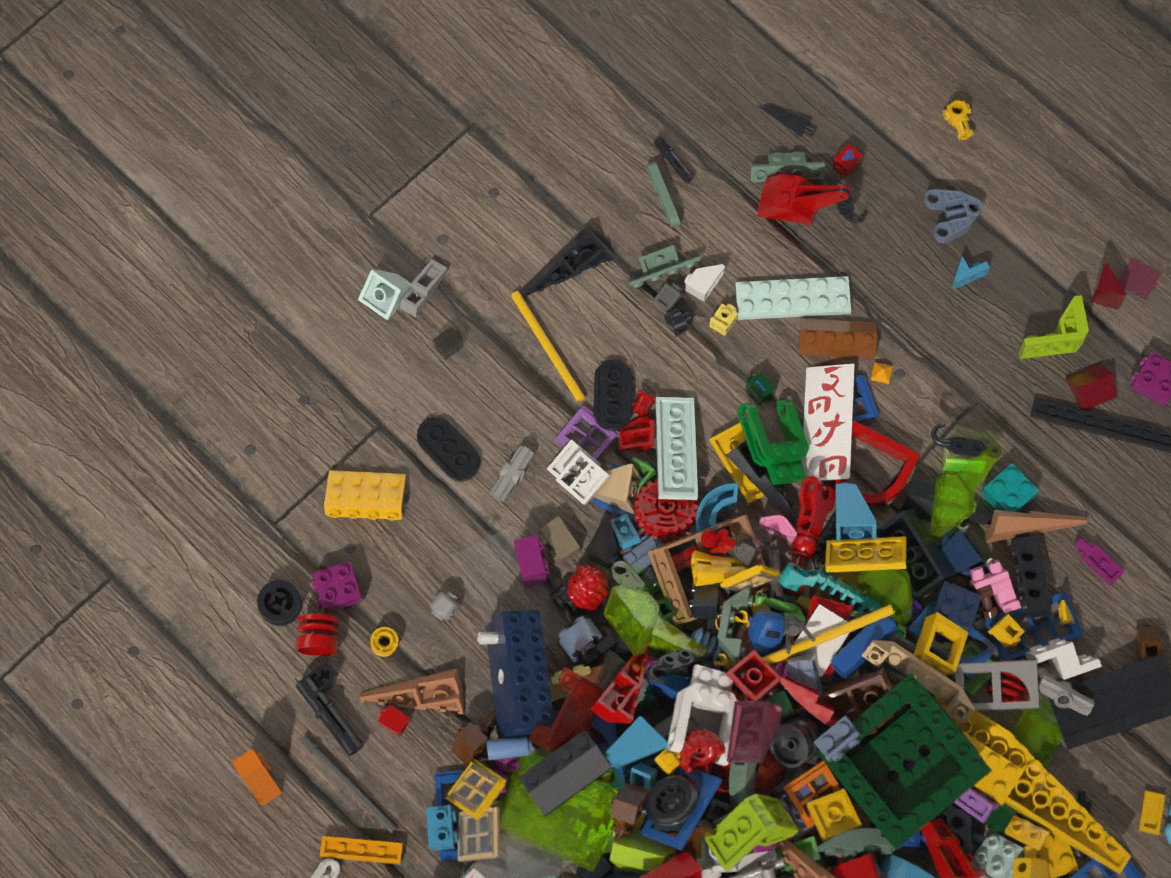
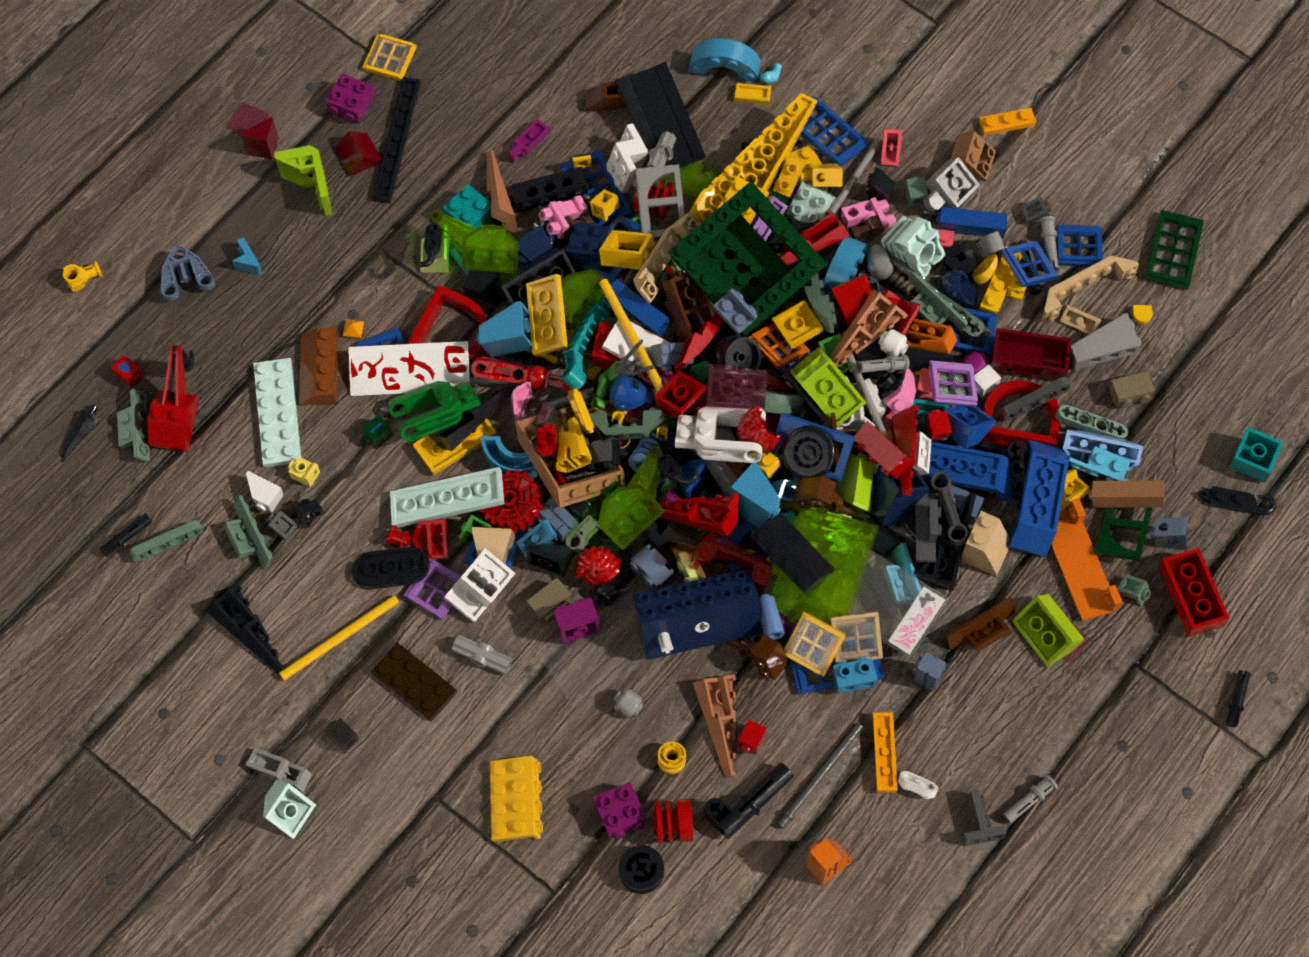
camera: 100 degrees left, 5 degrees down
black tile [417,417,480,482] -> none
none -> dark brown plate [371,642,457,721]

